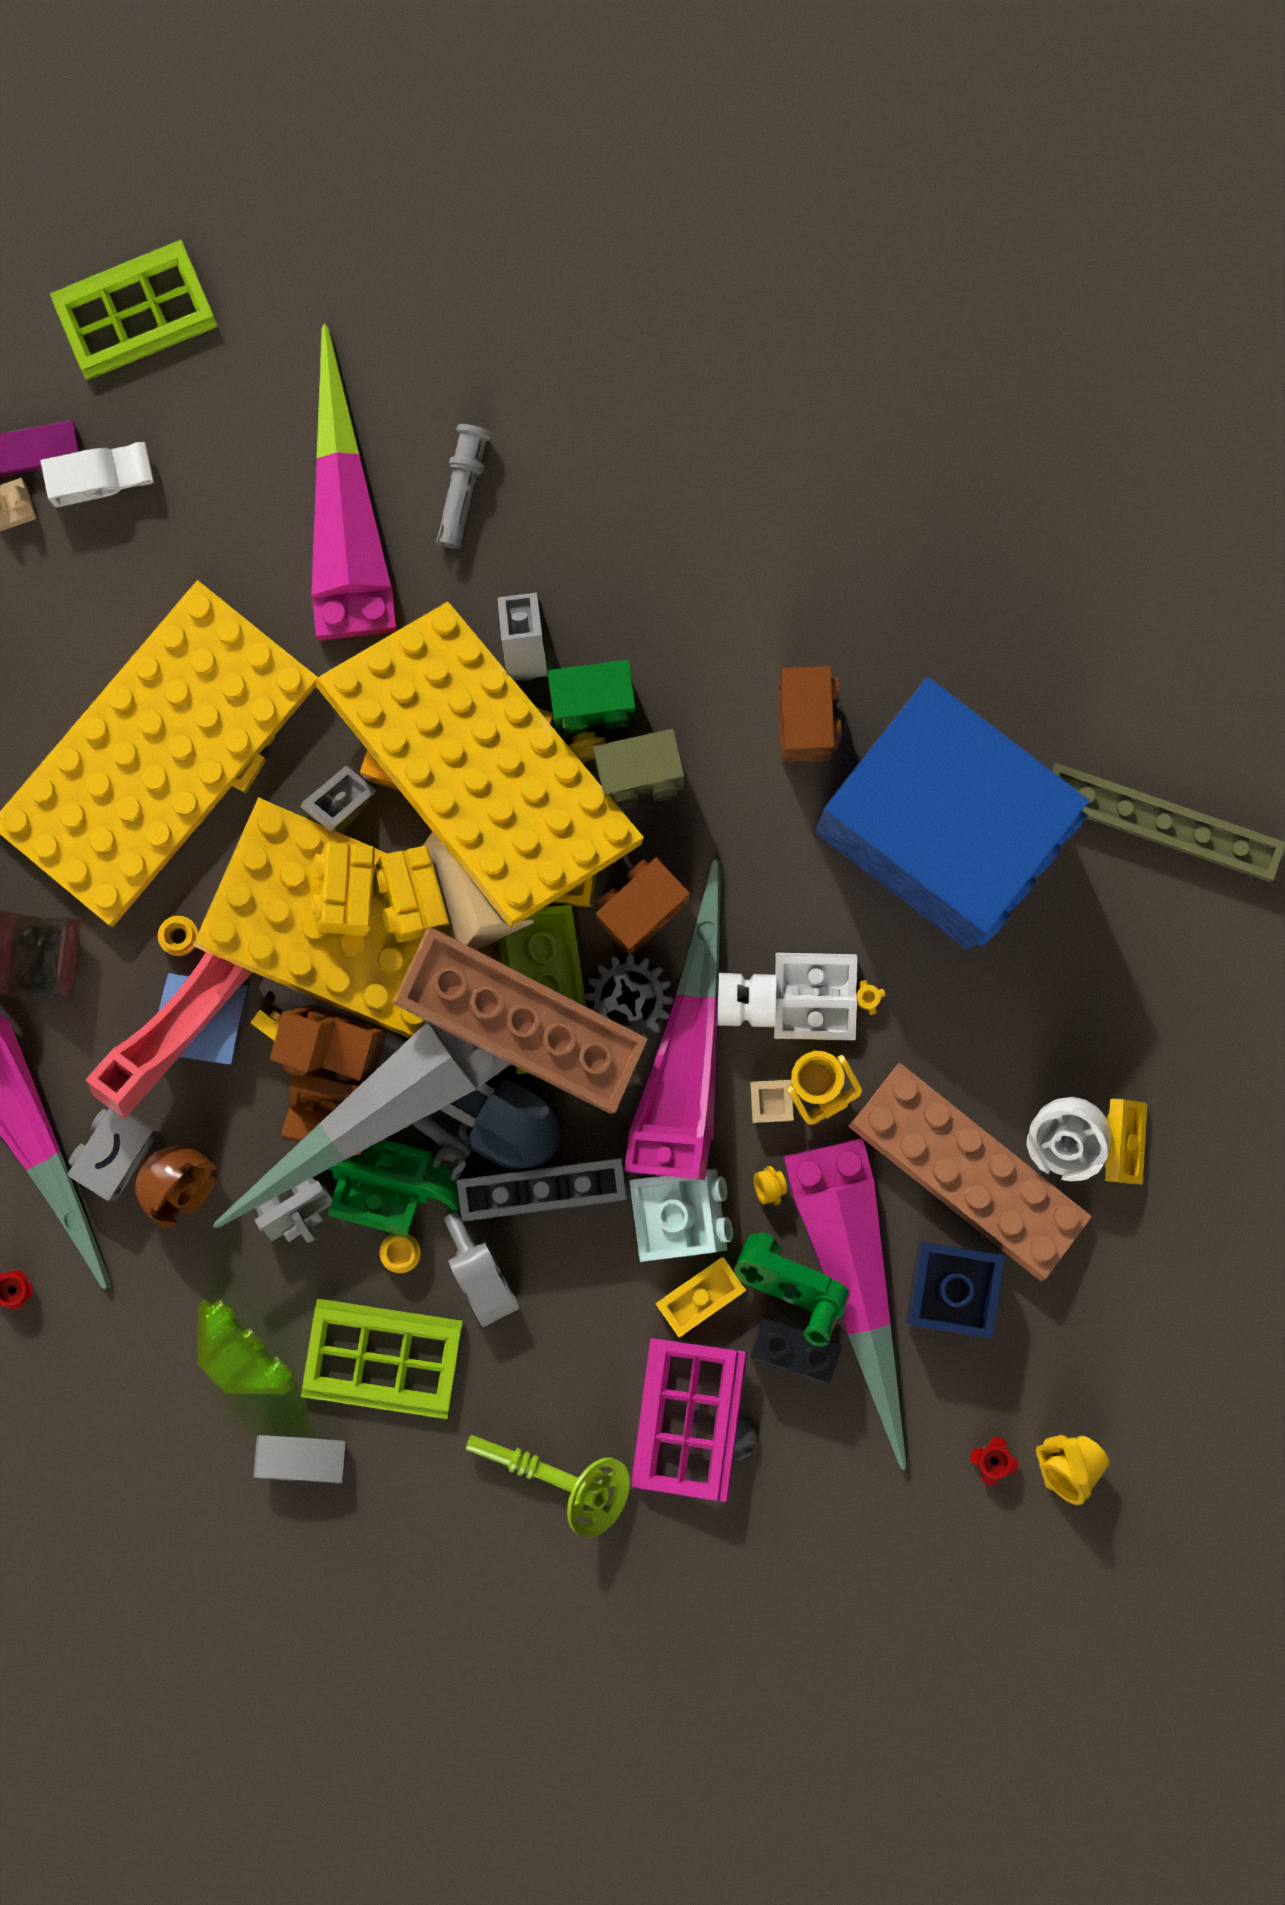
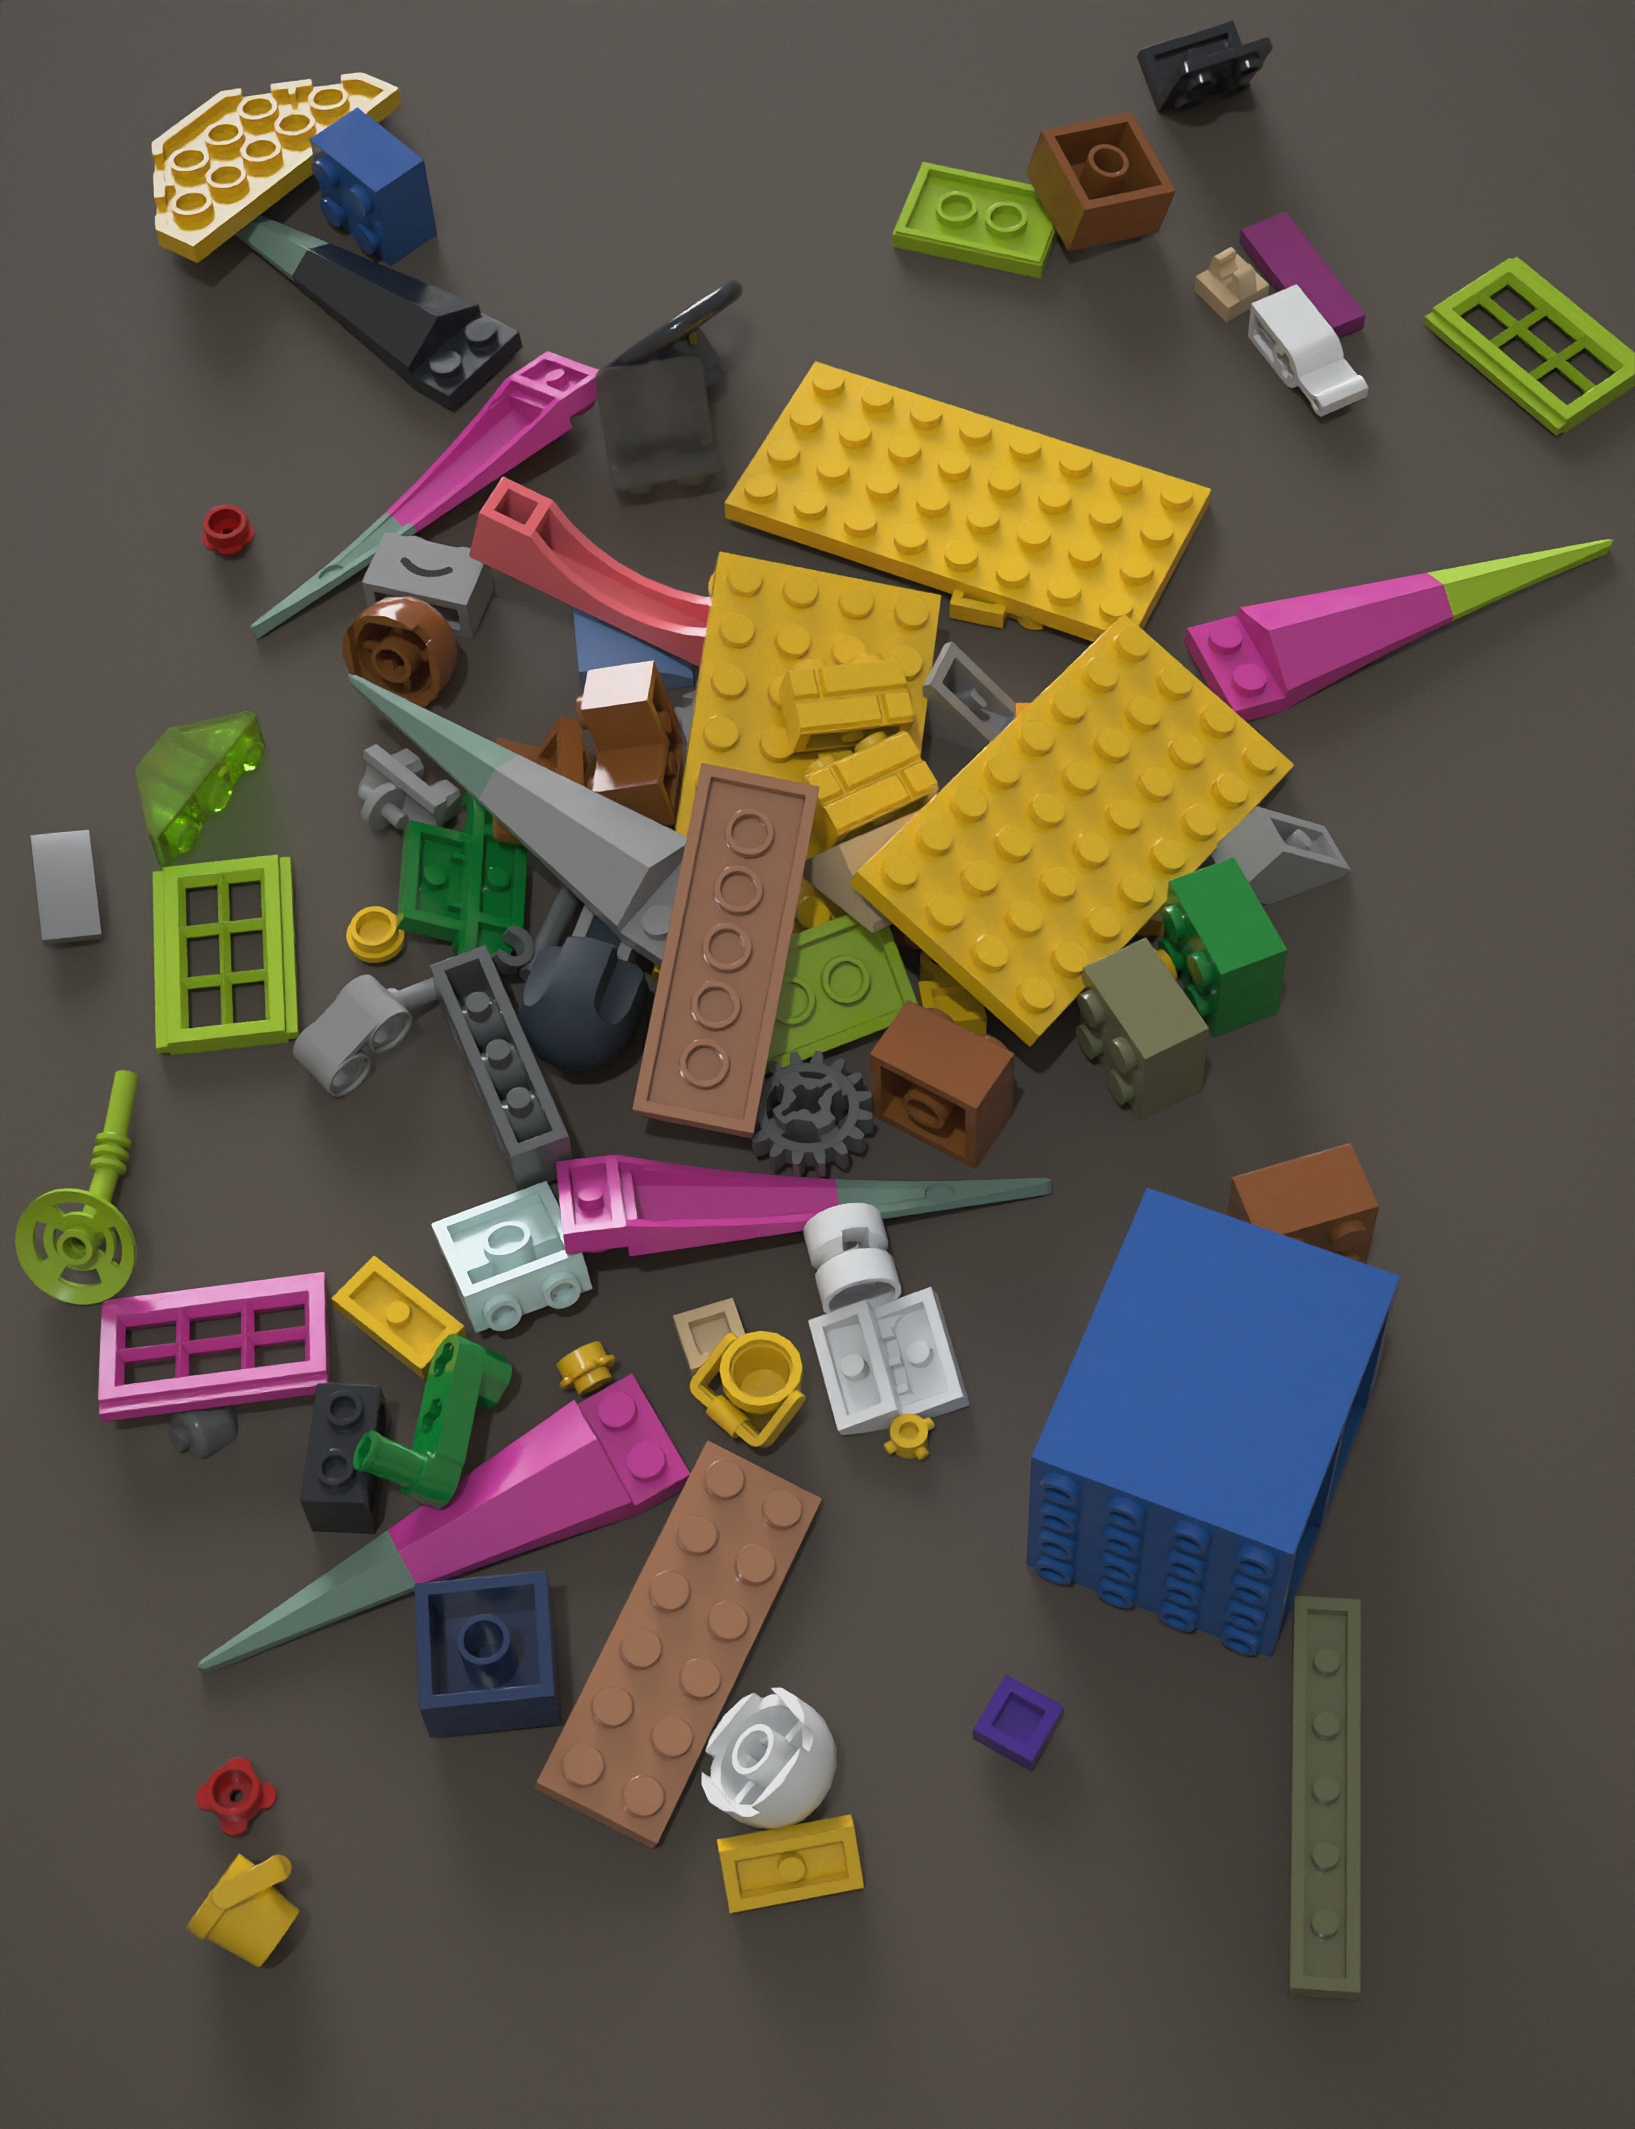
camera: 75 degrees right, 25 degrees down
light grey pin [436,424,492,549] -> none
none -> dark purple plate [973,1675,1064,1771]

